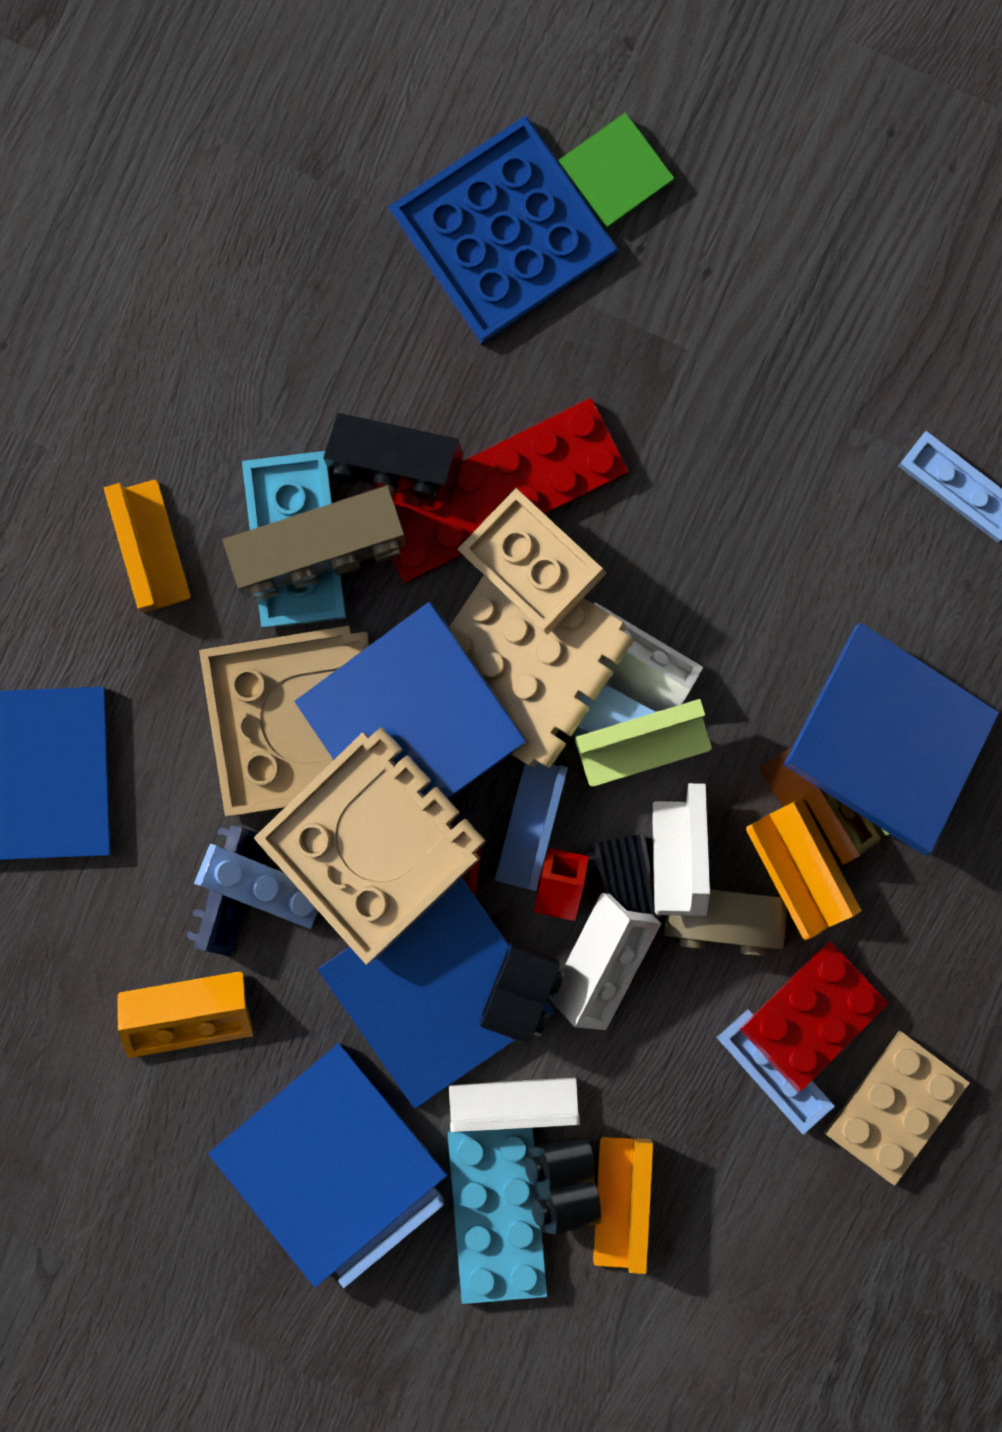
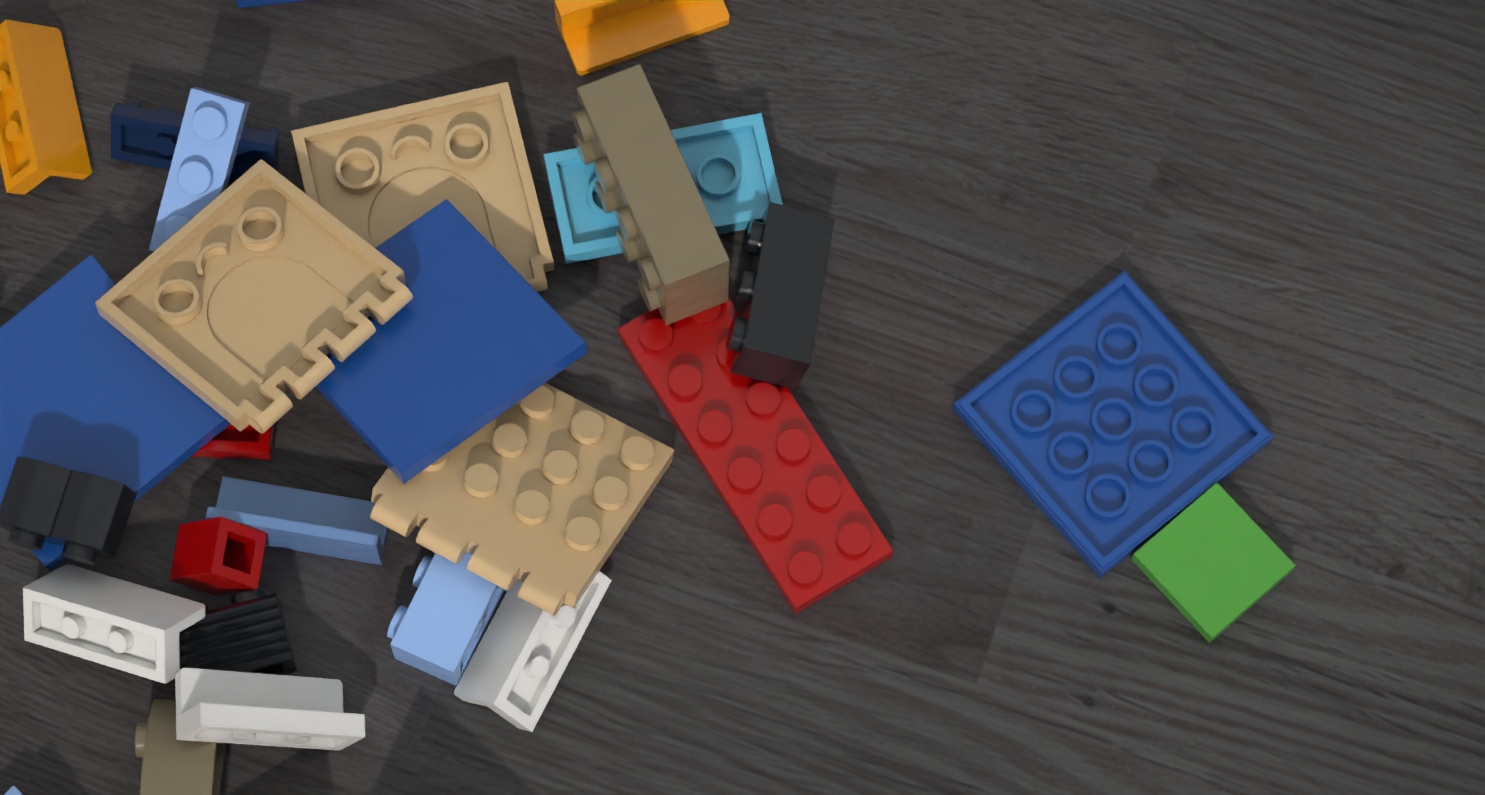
camera: 85 degrees right, 15 degrees down
tan plate [458,488,607,635] -> none
yellowish green panel [575,699,712,787] -> none

